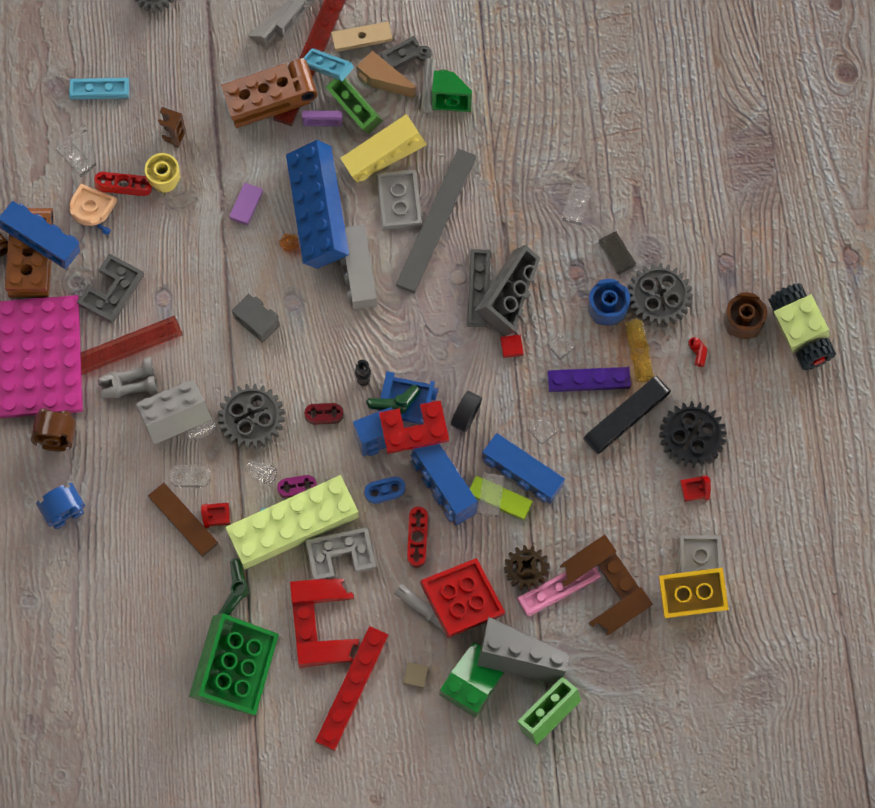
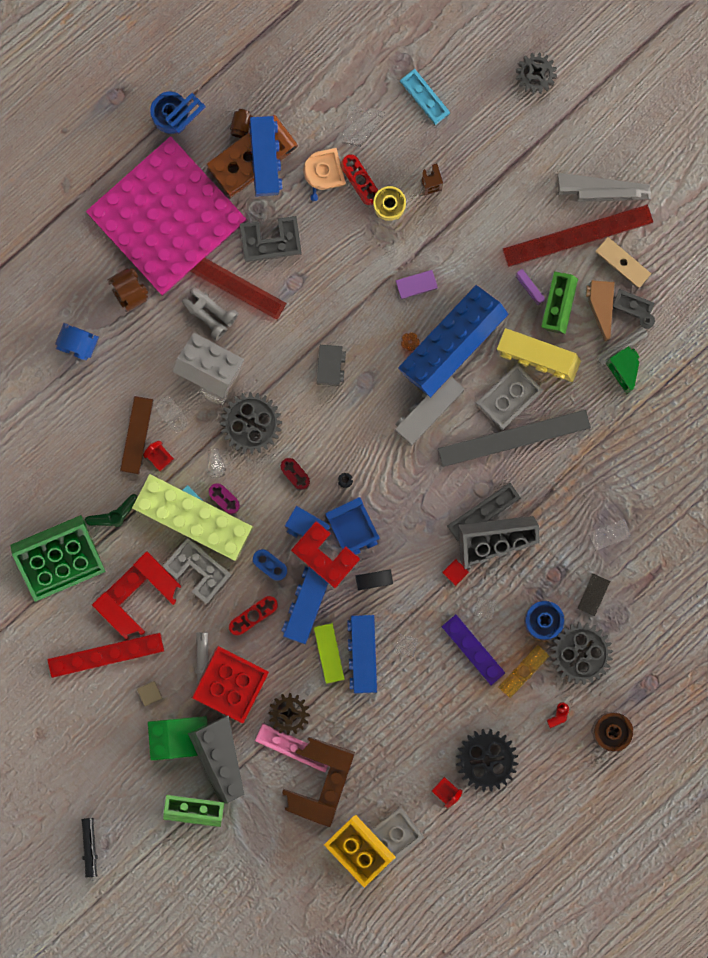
camera: 50 degrees right, 15 degrees up
dark orange hinge [221,58,318,128] -> none
medium azure tile [303,48,354,81] -> none
dark green piece [366,385,420,414] -> none
clear tile [478,473,504,517] -> none
black beam [583,376,671,455] -> none
brick [768,283,836,370] -> none

